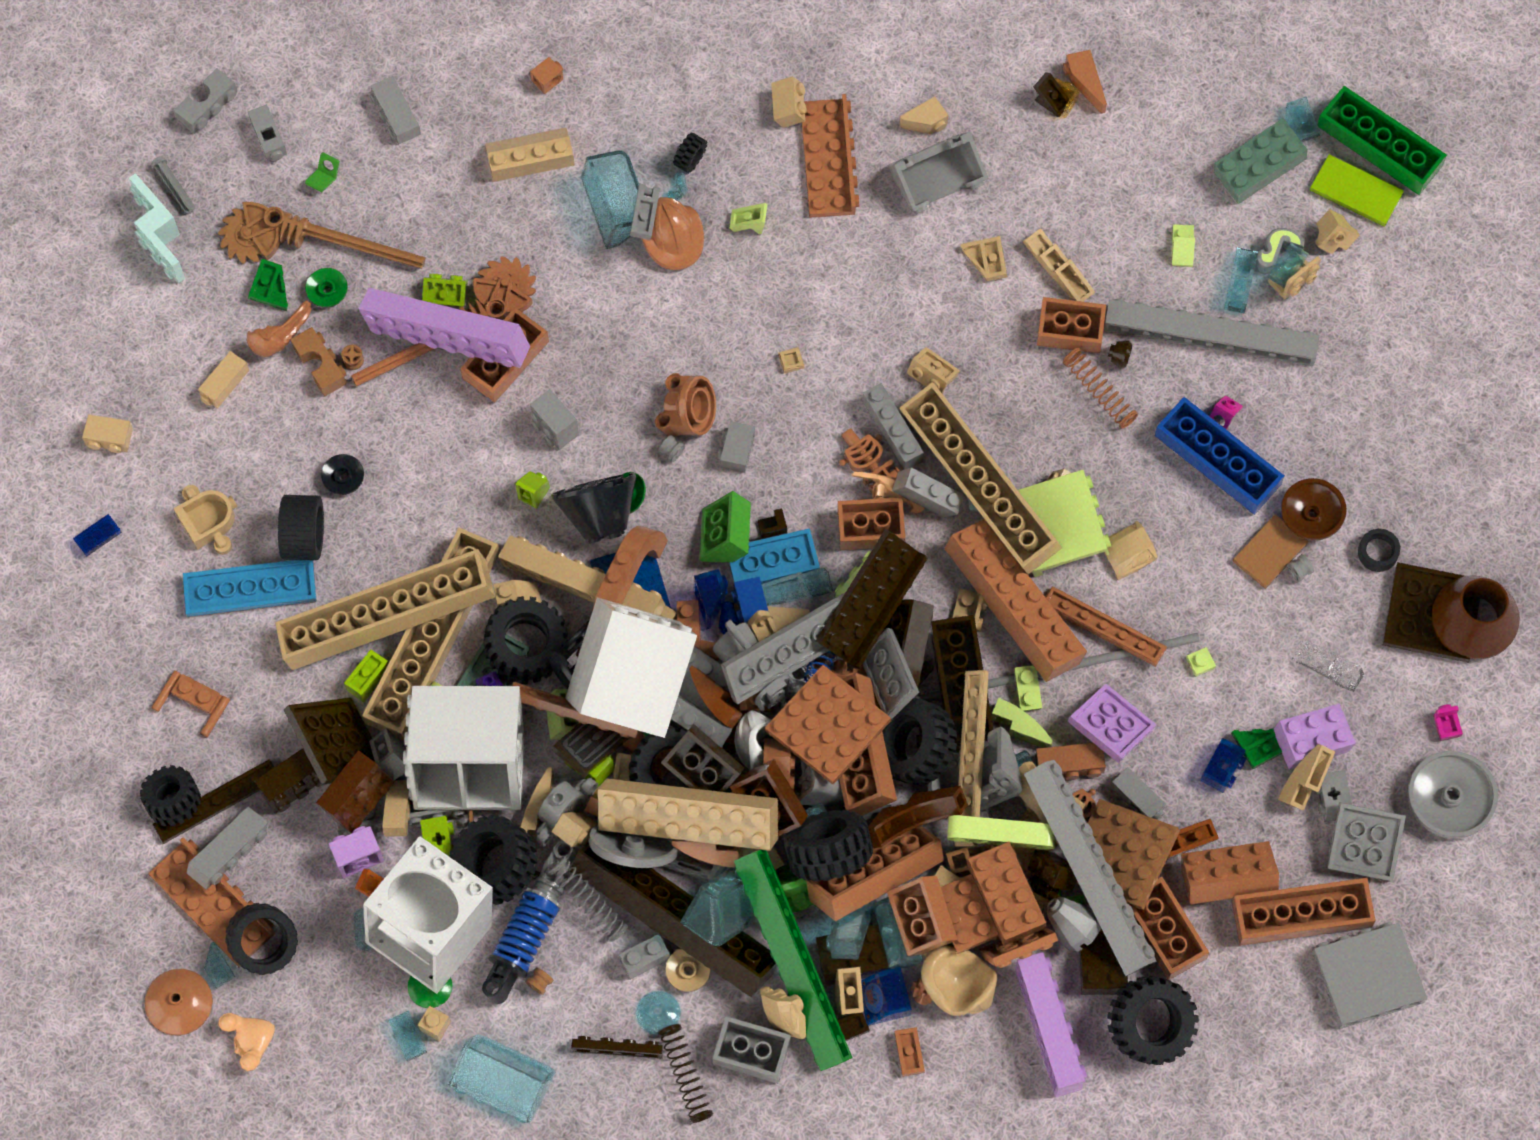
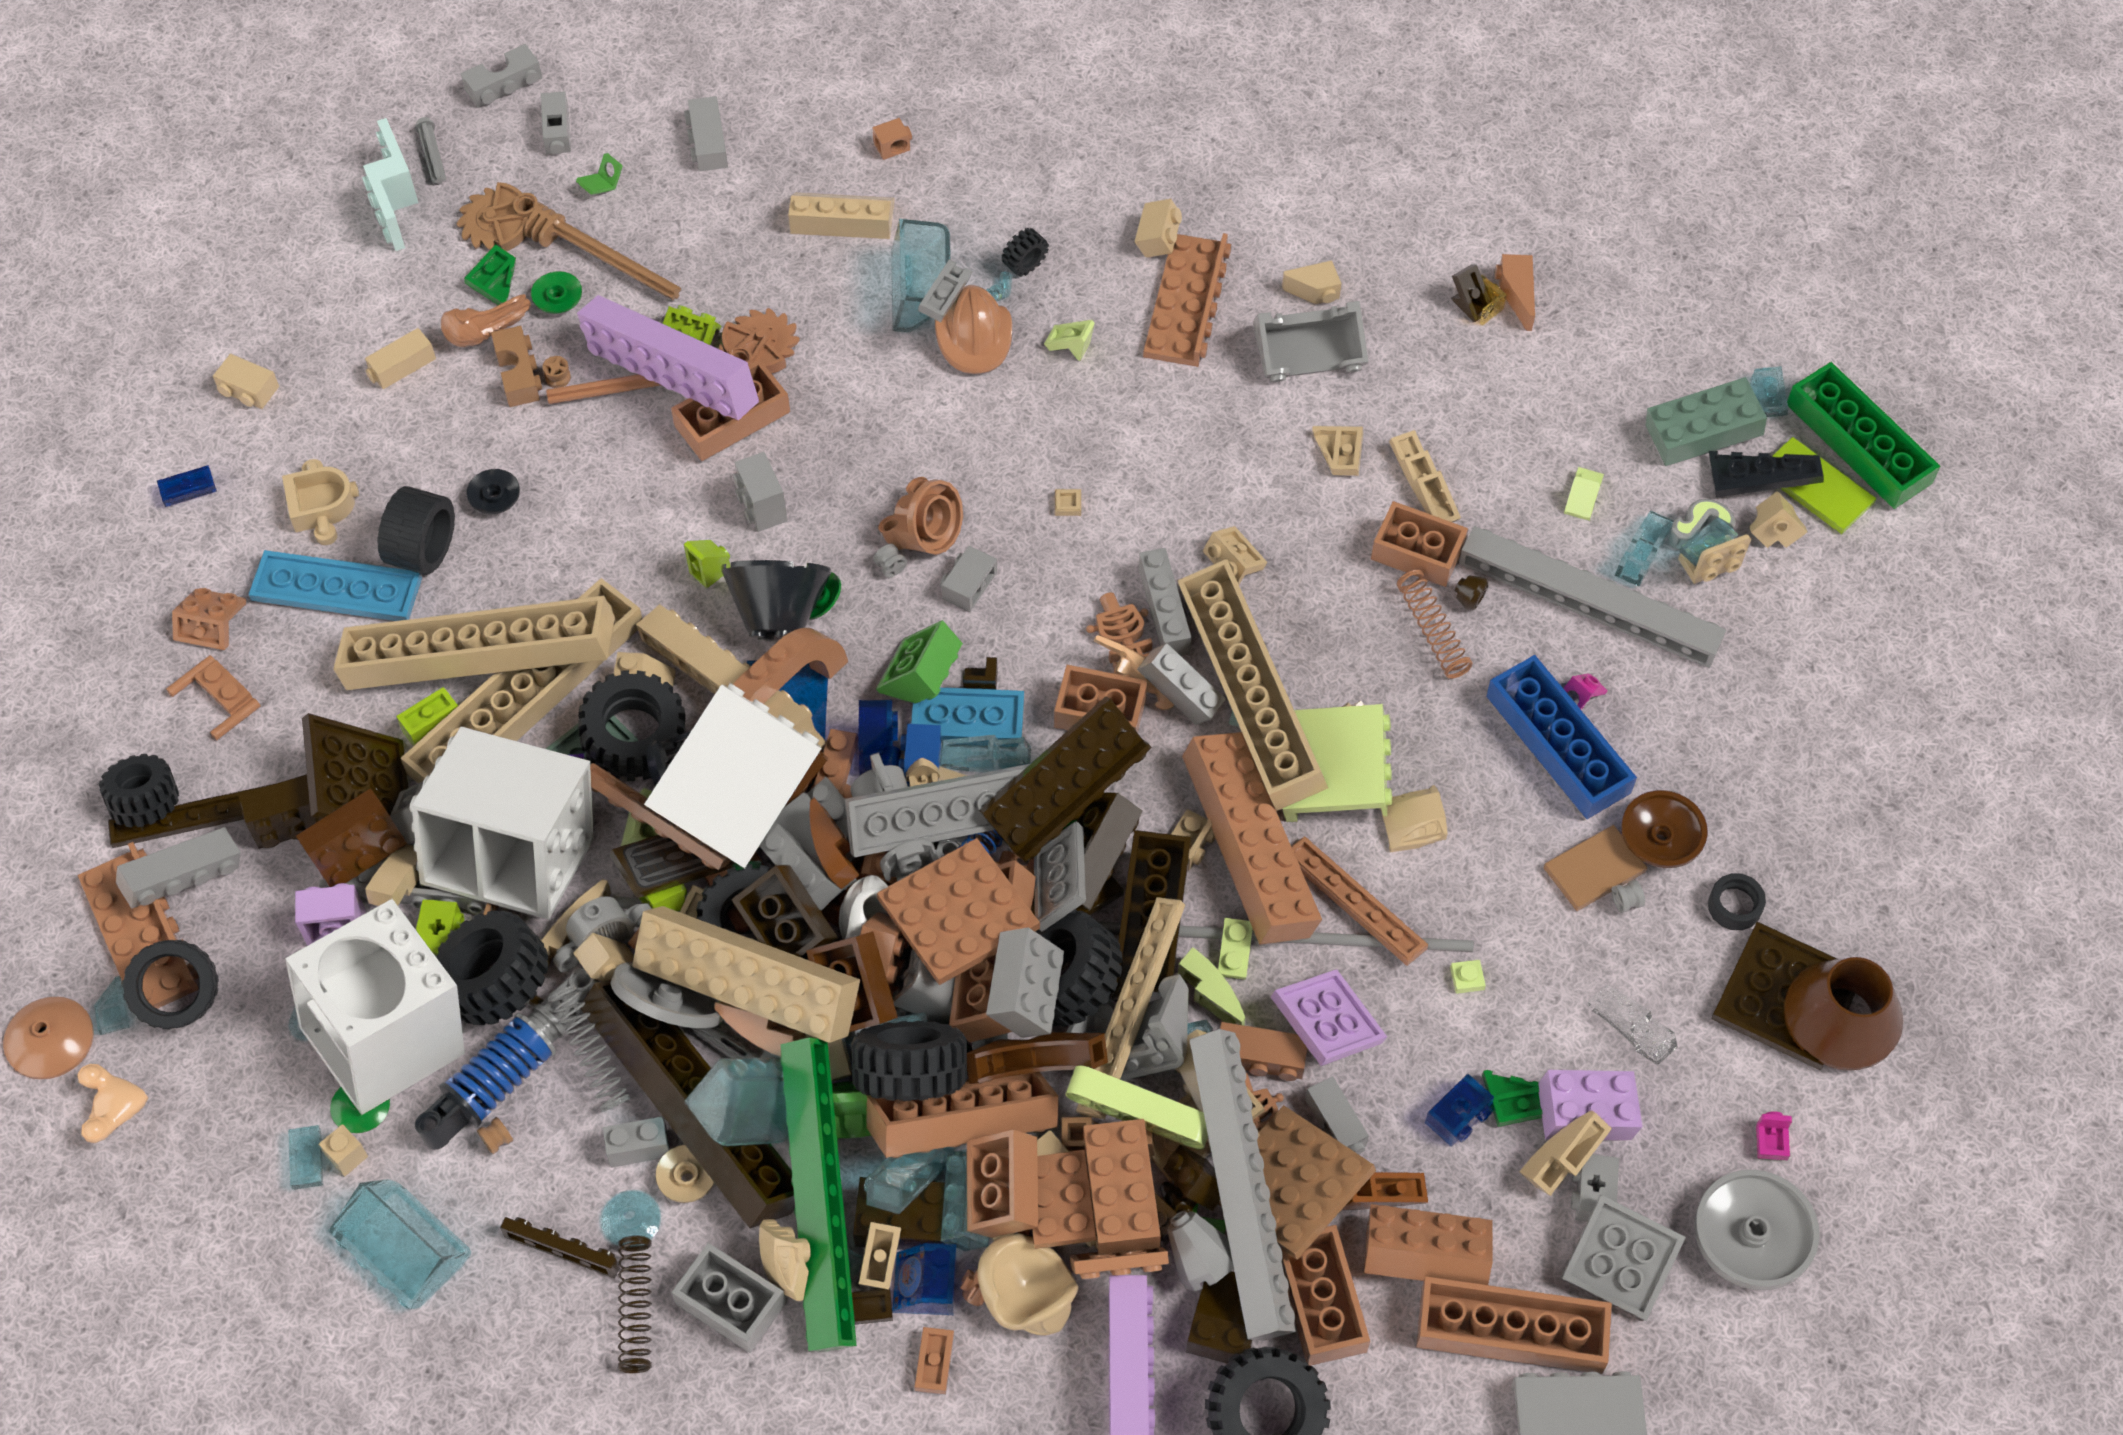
camera: 15 degrees right, 10 degrees down
none -> nougat bracket [172,588,246,650]
none -> light grey brick [986,927,1064,1038]
none -> black wing [1709,451,1824,498]

